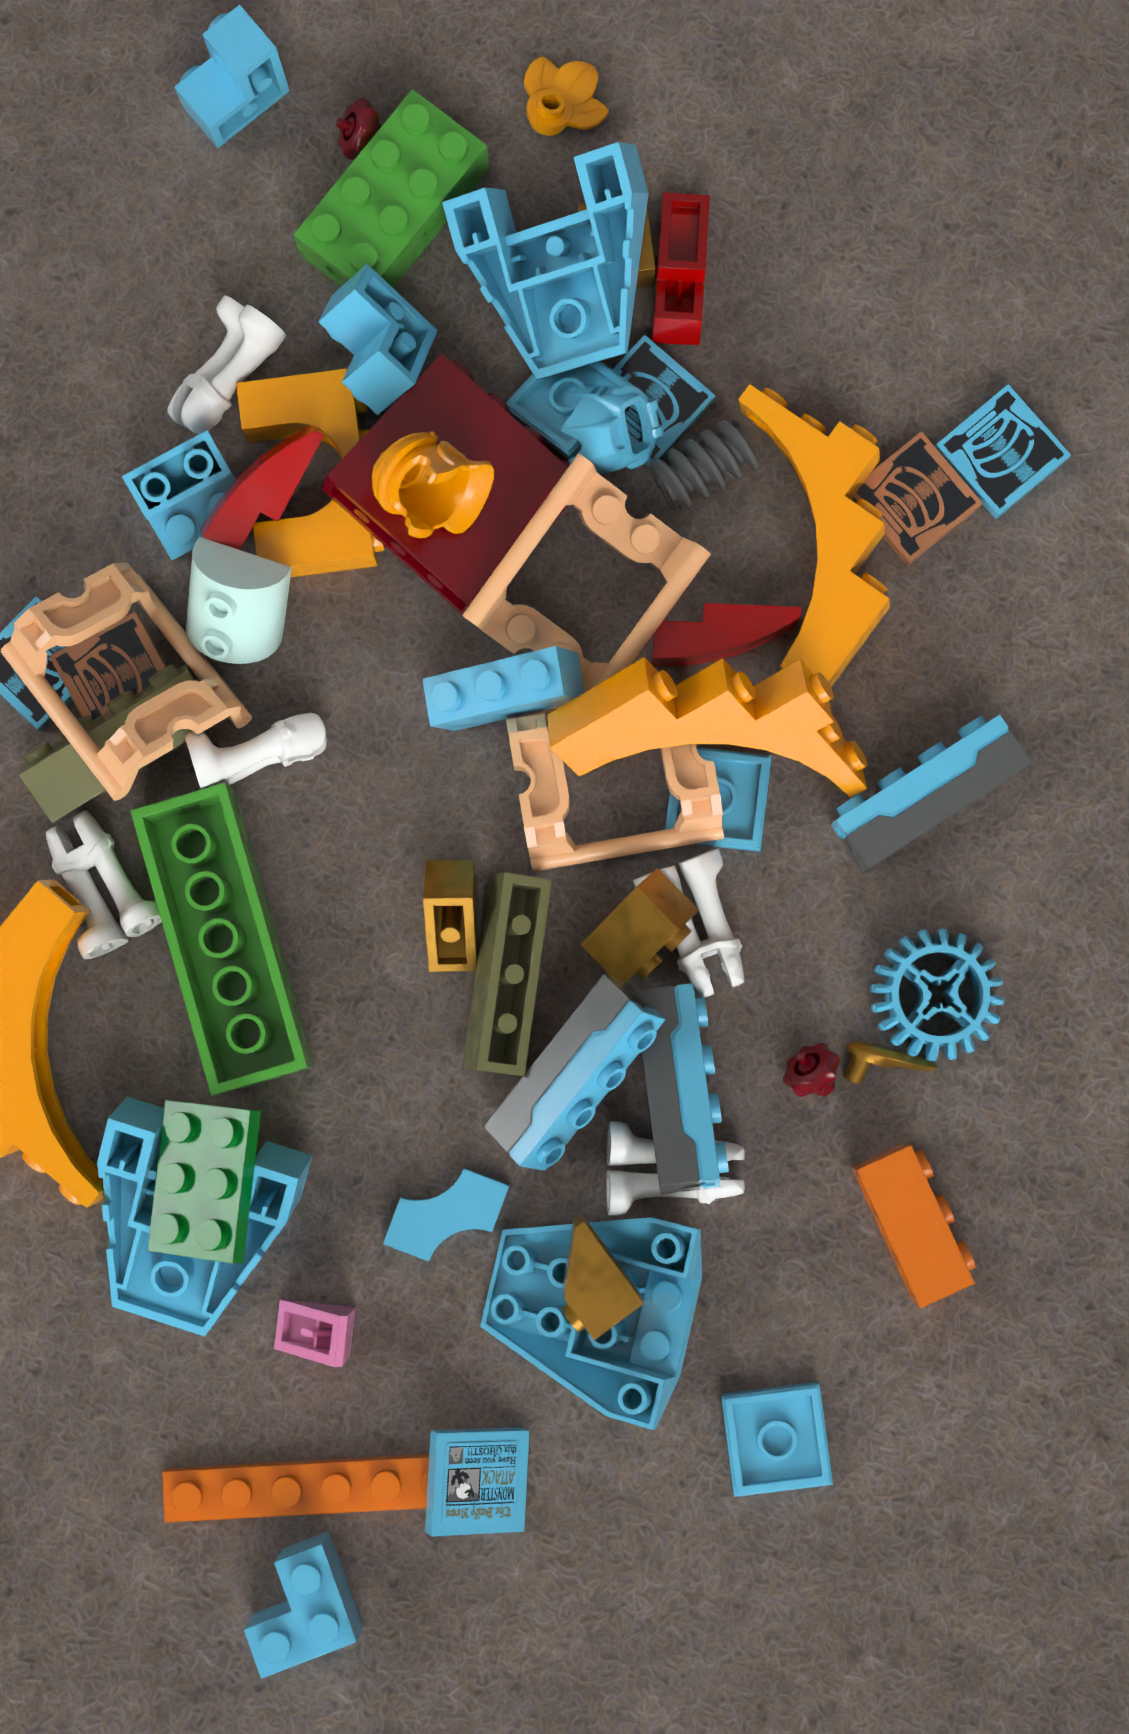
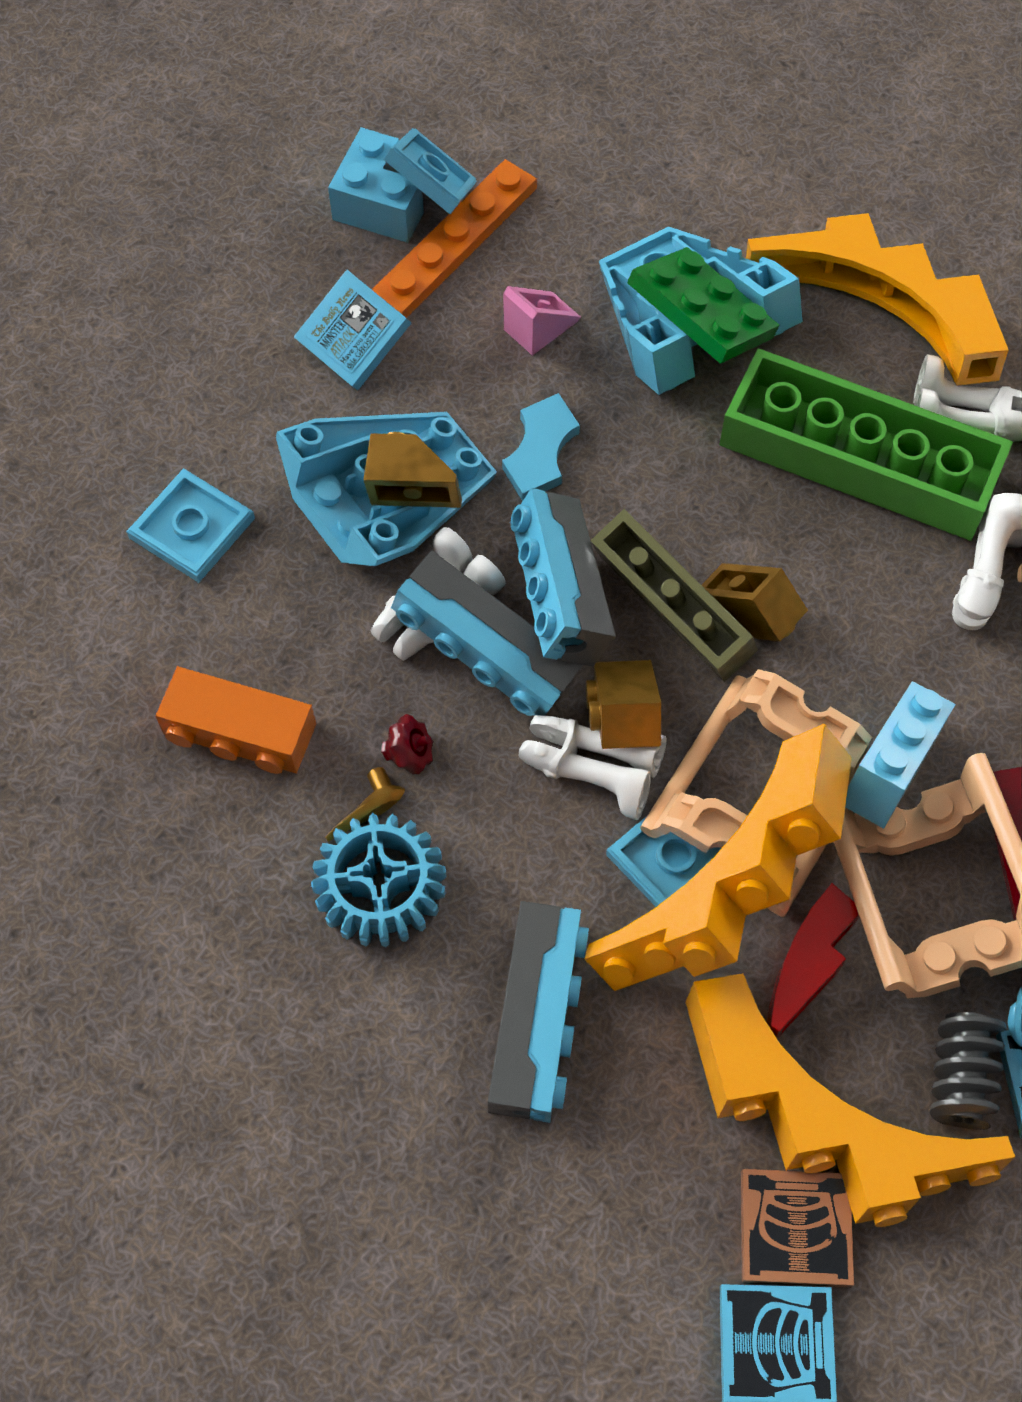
camera: 125 degrees right, 20 degrees down
none -> medium azure tile [383,128,477,214]

